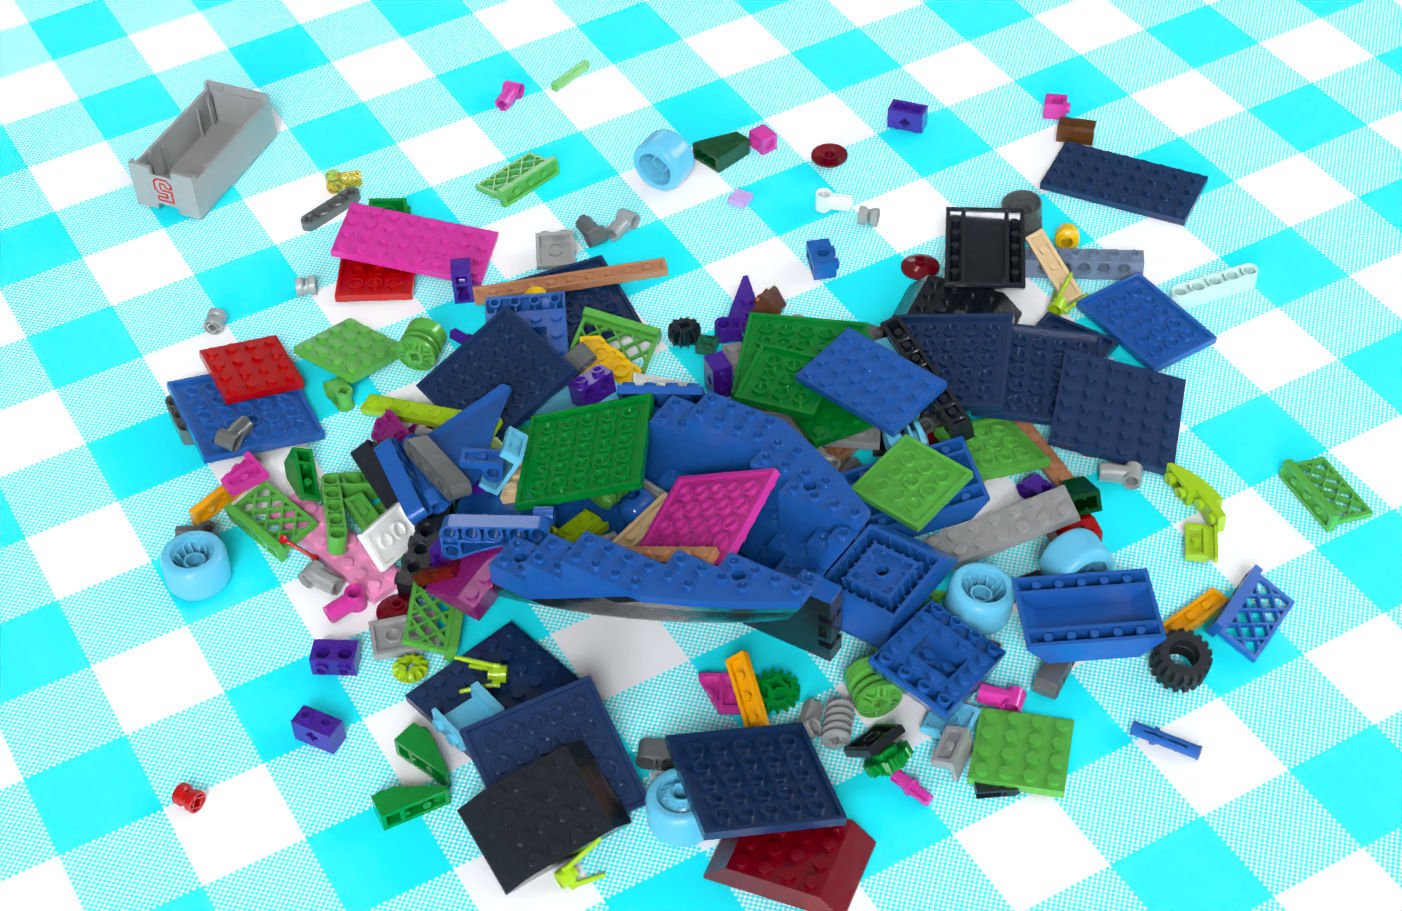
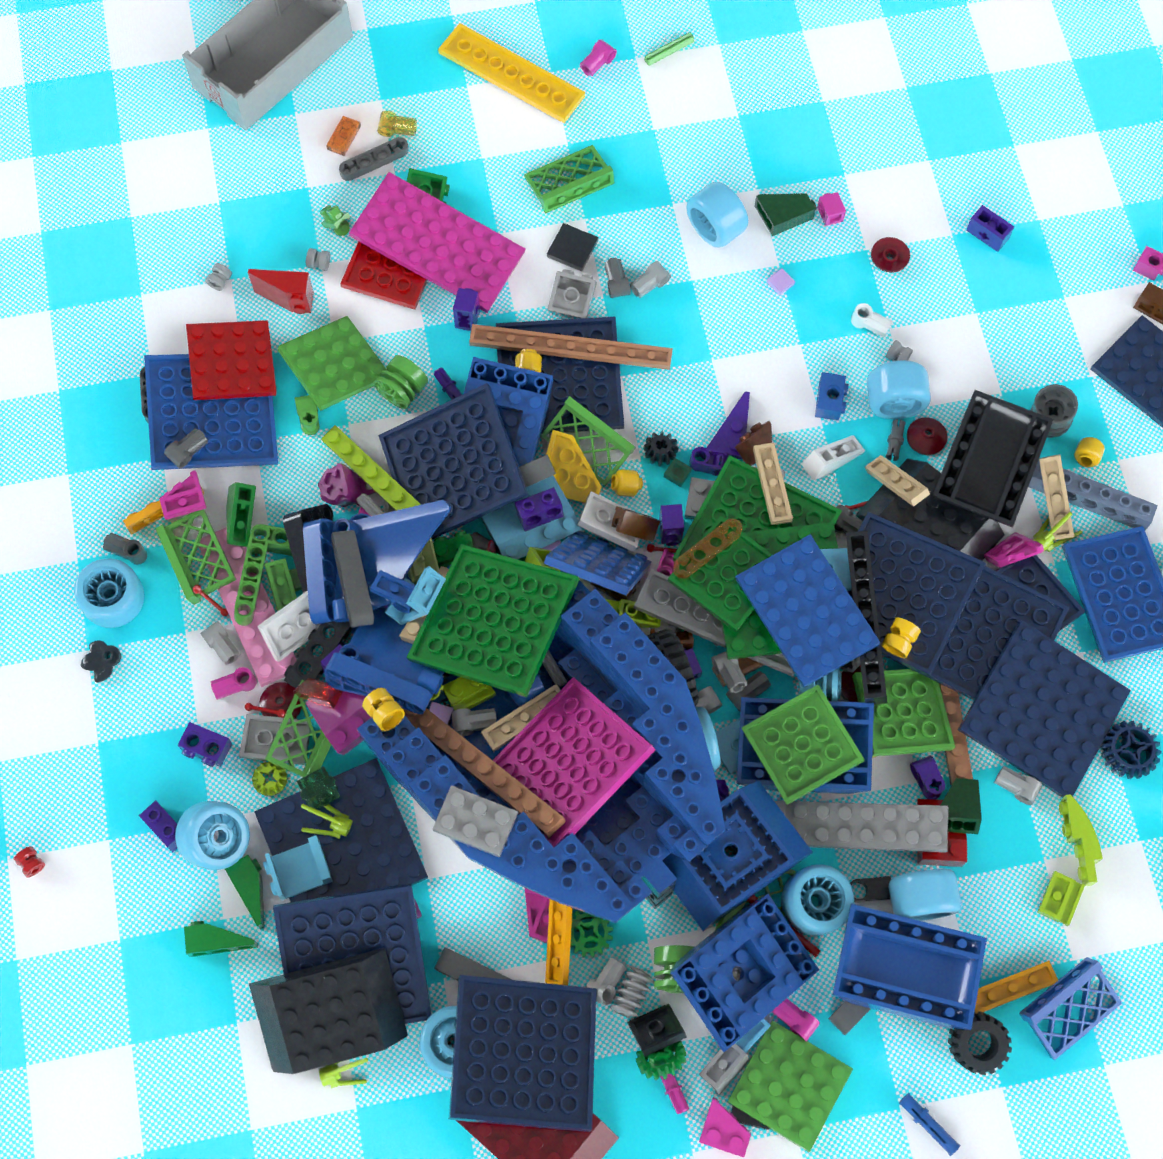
camera: 15 degrees right, 25 degrees up
none -> black plate [80,640,121,683]
none -> medium azure wheel [175,801,250,870]
none -> red hinge [244,703,287,718]
none -> red slope [248,269,314,314]
none -> clear green head [296,766,340,809]
none -> bright green hips [319,205,351,236]
none -> clear orange plate [326,116,361,156]
none -> yellow wheel [362,688,405,731]
none -> light grey plate [432,785,518,858]
none -> yellow plate [438,23,585,124]
none -> black tile [547,223,599,272]
none -> yellow head [611,469,643,497]
none -> reddish brown hinge [612,506,660,542]
none -> clear orange beam [673,518,743,578]
none -> dark pink wing [699,1097,751,1158]
none -> tan plate [753,443,793,525]
none -> white slope [801,435,865,480]
none -> tan plate [865,455,930,506]
none -> medium azure wheel [867,360,931,419]
none -> yellow wheel [881,617,921,658]
none -> dark grey pin [885,419,906,461]
none -> dark pink wing [984,532,1044,568]
none -> dark blue gear [1100,720,1162,779]

